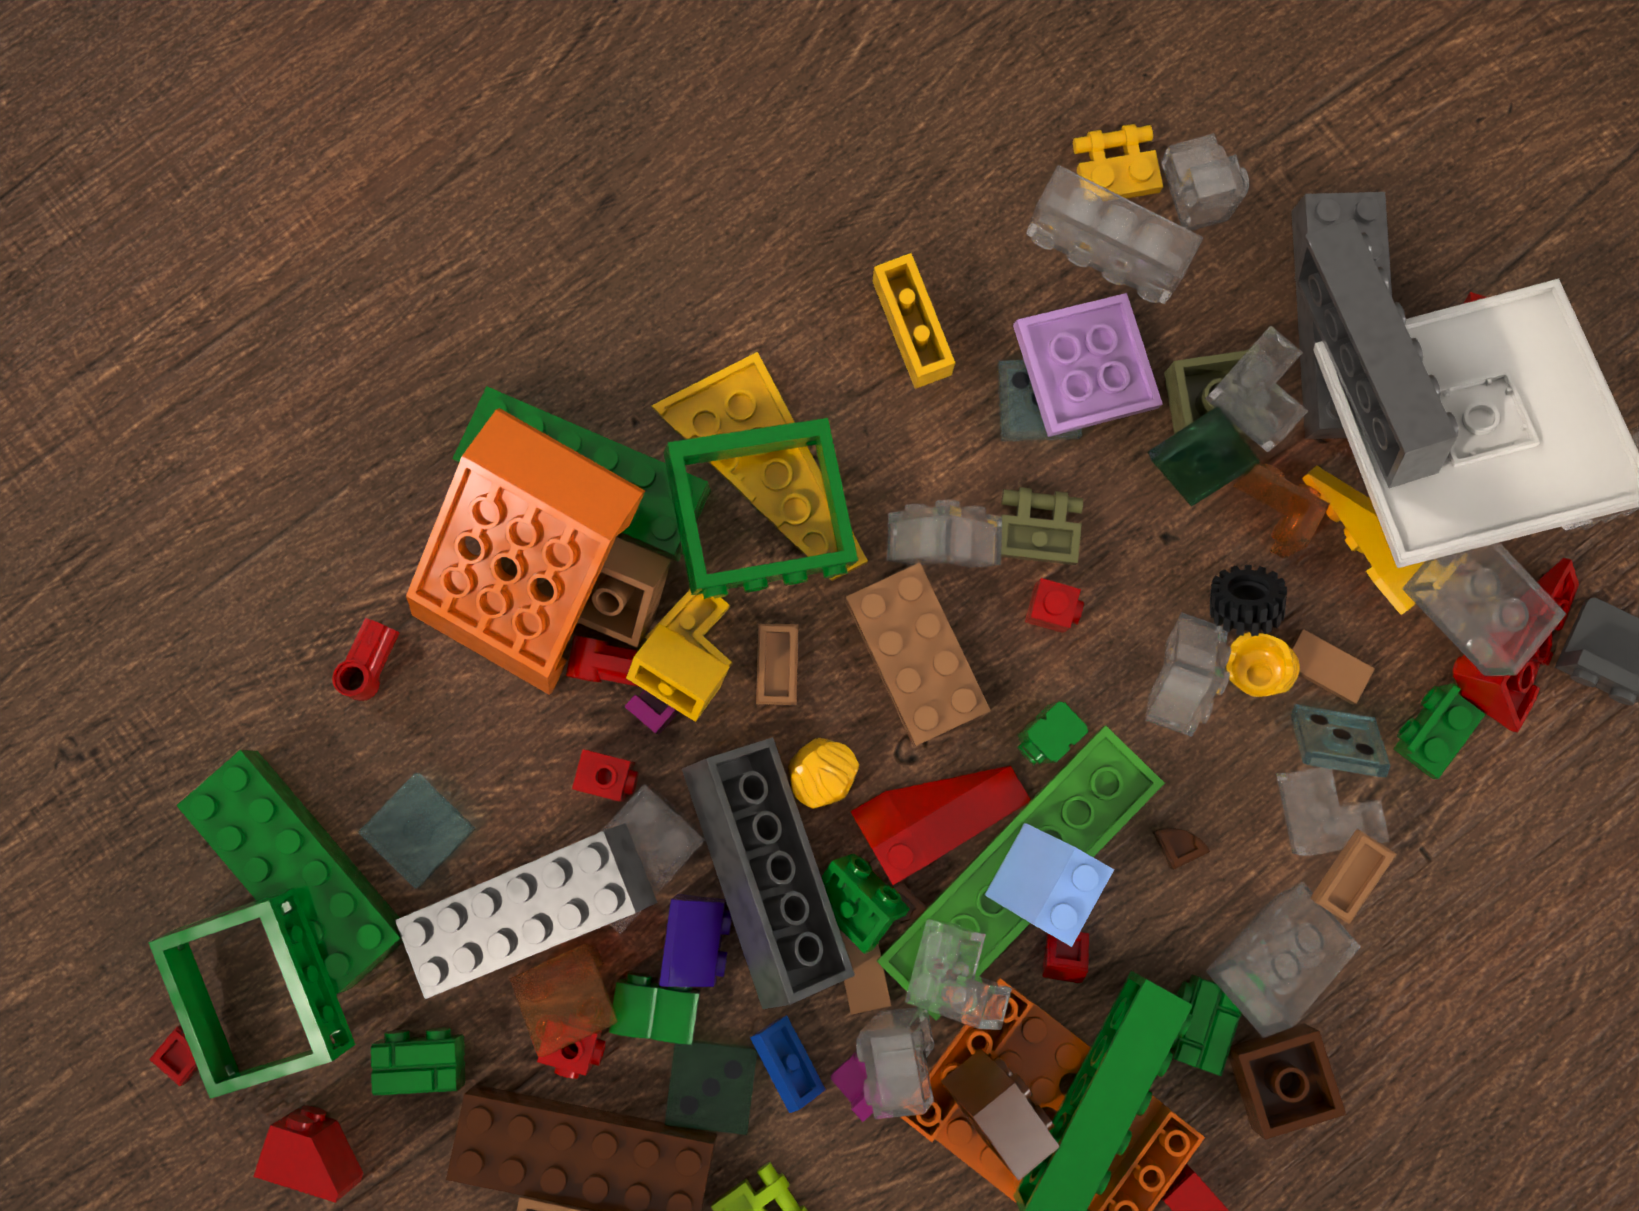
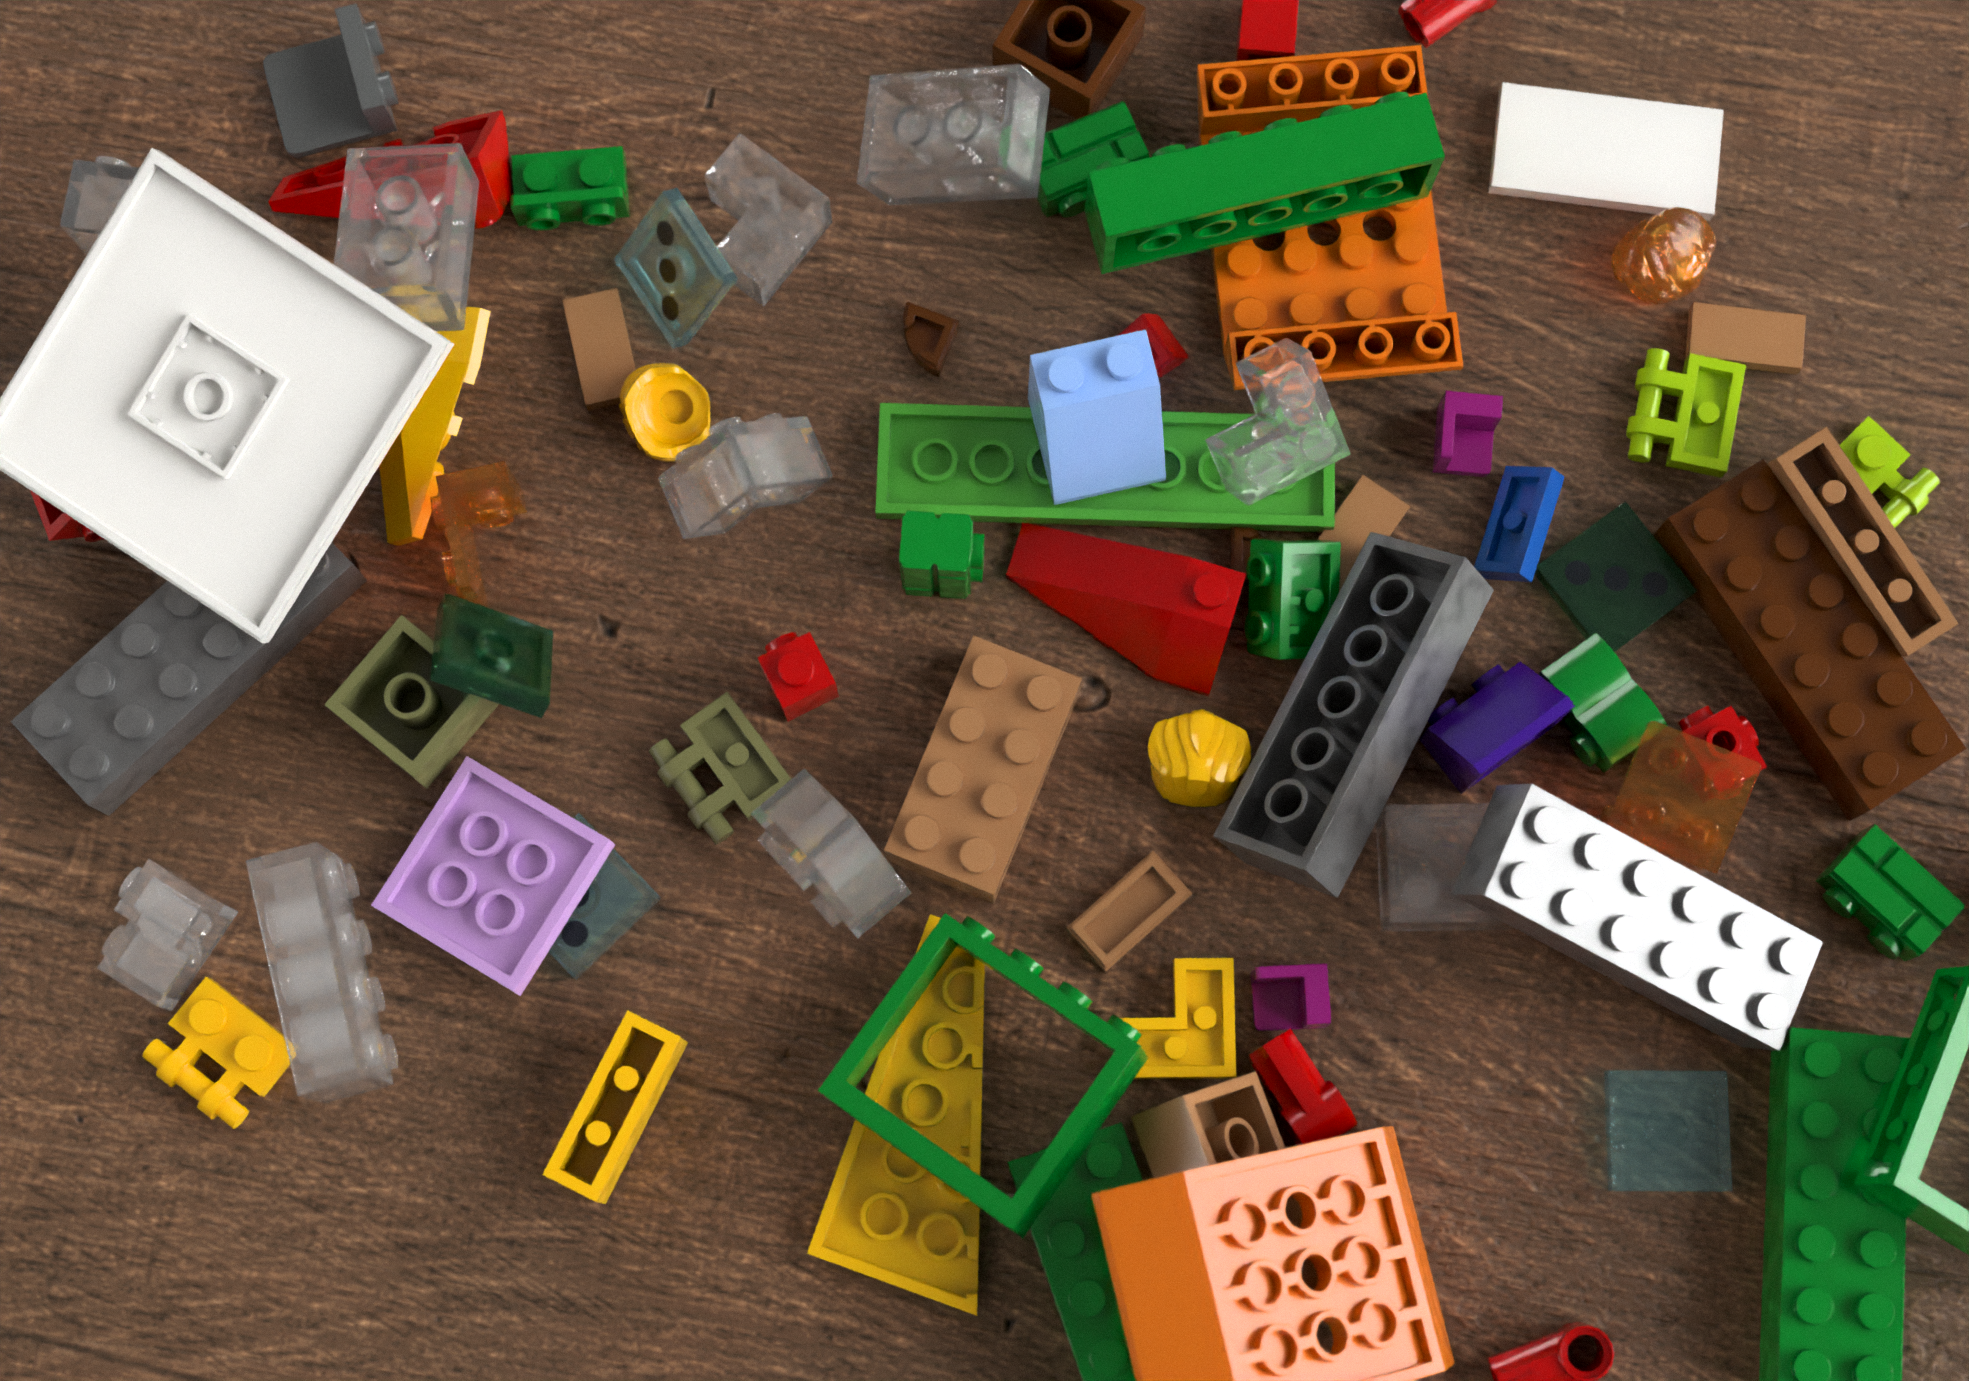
camera: 135 degrees left, 5 degrees down
red brick [572,749,639,802] -> none
yellow brick [626,624,730,722] -> none
clear brick [856,1006,934,1119] -> none
reddish brown brick [941,1048,1060,1181] -> none
clear brick [1205,325,1308,452] -> none
black tyre [1210,565,1287,636] -> none
flat silver brick [1294,219,1458,488] -> none
medium nougat tile [1310,829,1397,924] -> none

